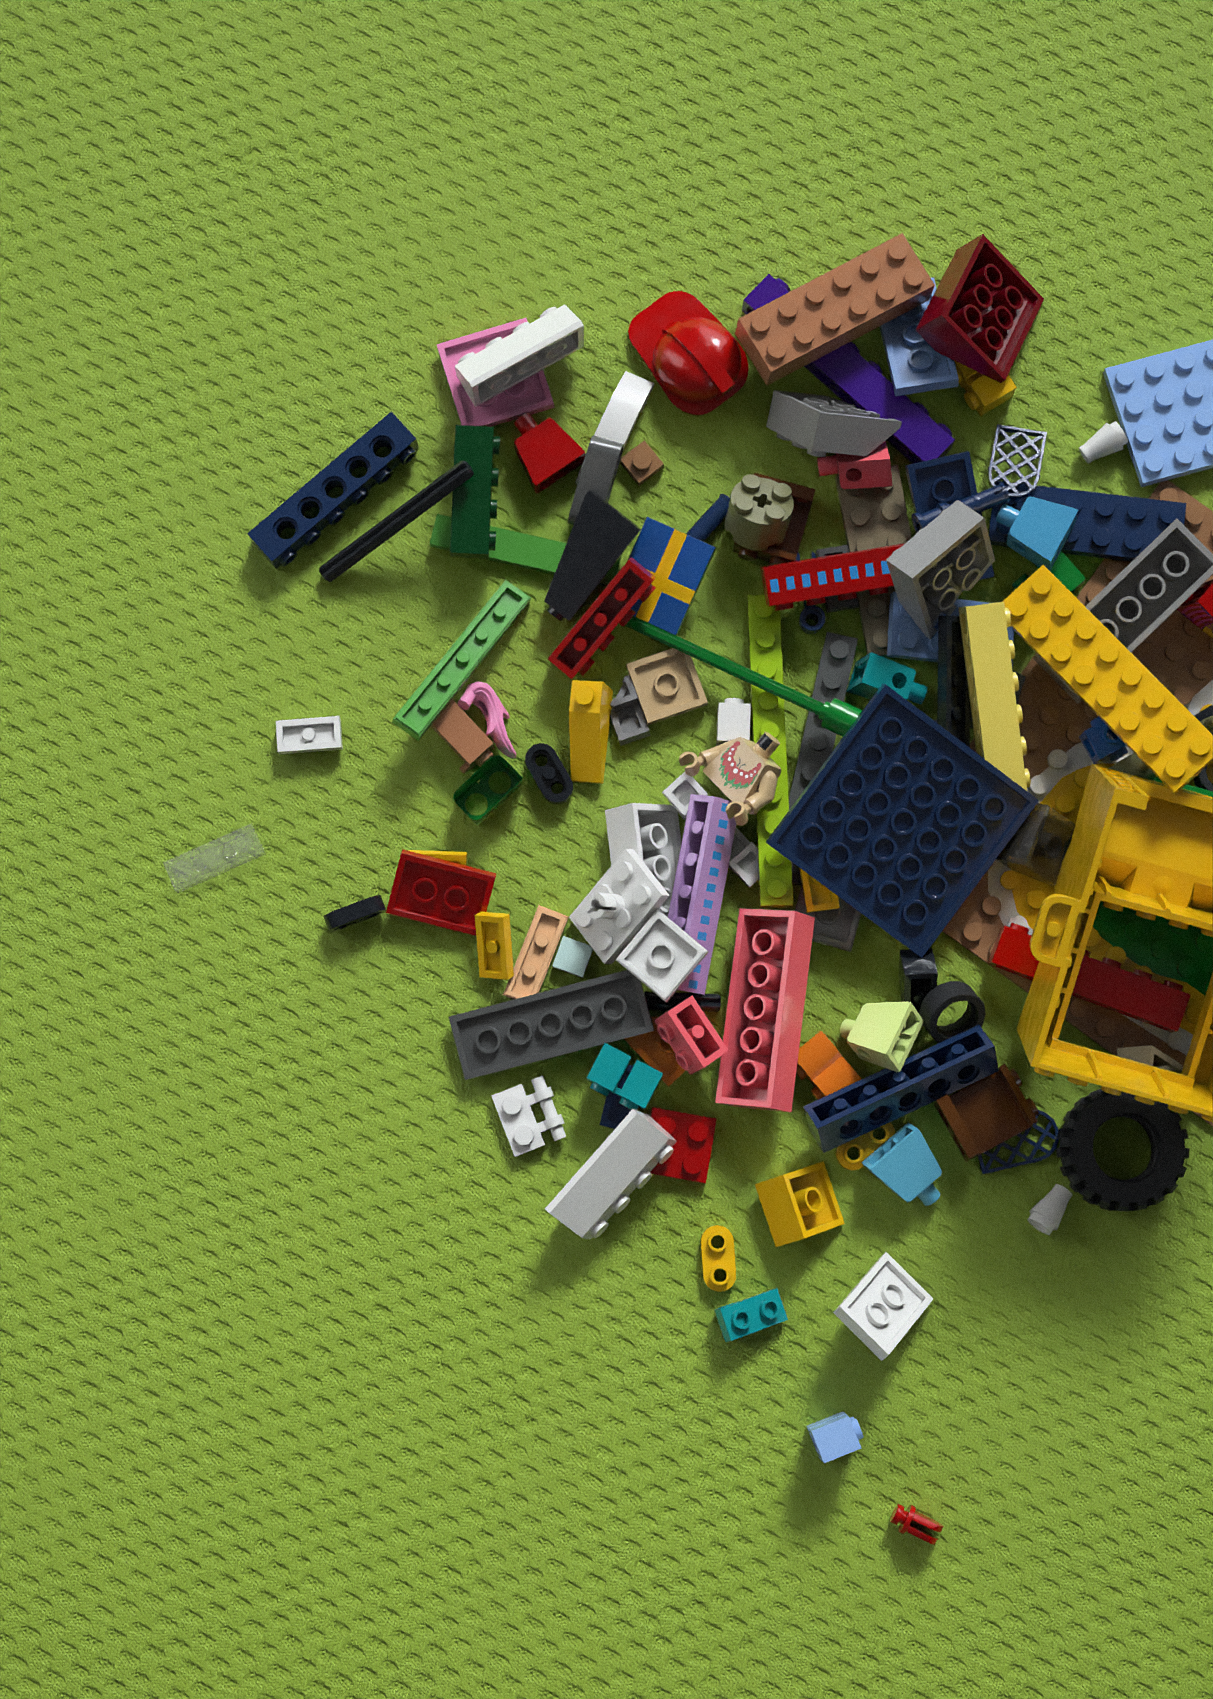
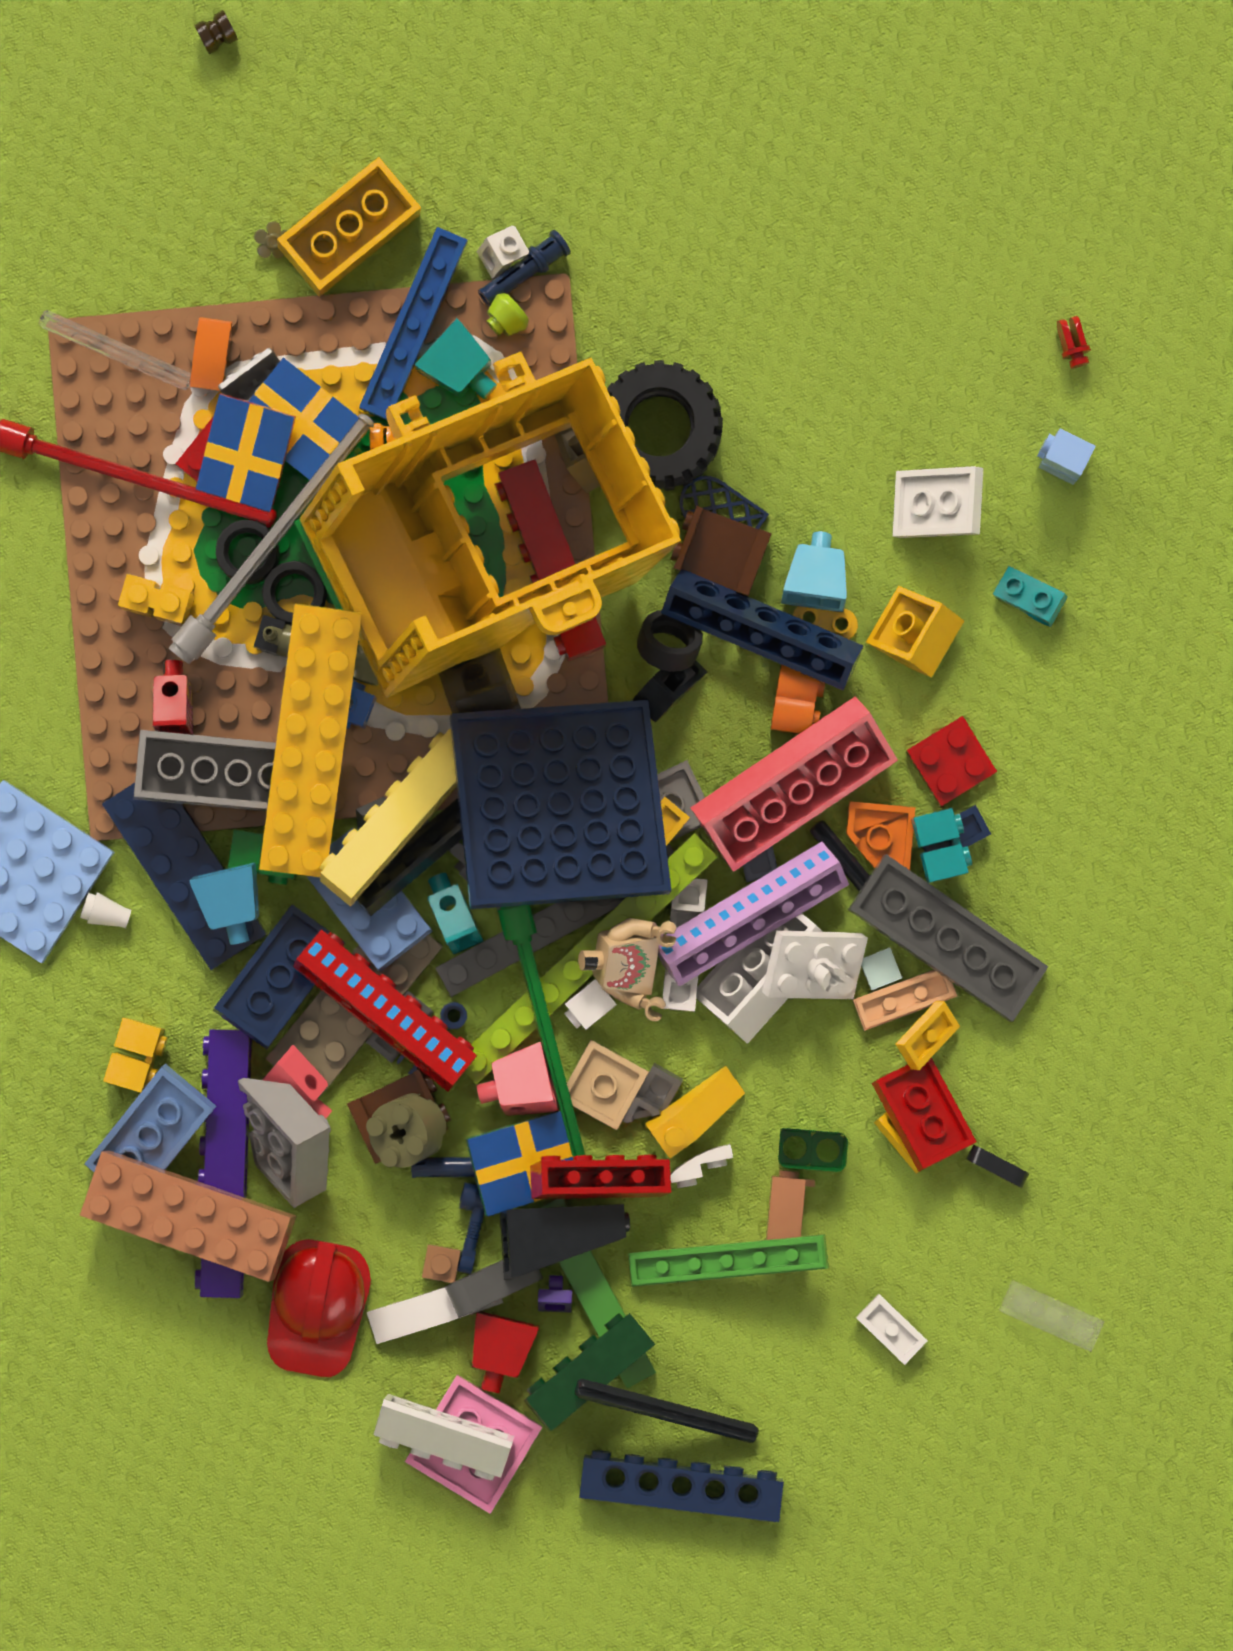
camera: 130 degrees left, 5 degrees up
bright pink piece [458,681,516,758] -> none
white plate [492,1076,566,1157] -> none
black plate [525,743,573,804] -> none
white slope [545,1109,677,1239] -> none
white plate [616,909,709,1002] -> none
coral brick [654,996,729,1075] -> none
yellow plate [701,1225,736,1292] -> none
yellowish green torso [840,1002,924,1072] -> none
light grey wedge [886,500,995,640] -> none
dark blue pin [912,483,1010,533] -> none
dark red slope [916,234,1044,383] -> none
window [988,424,1047,500] -> none
white cone [1028,1184,1072,1235] -> none
none -> dark blue brick [457,1182,485,1274]
none -> coral torso [476,1042,559,1116]
none -> dark purple tile [538,1275,572,1313]
none -> white slope [671,1144,733,1188]
none -> sand blue tile [743,846,777,882]

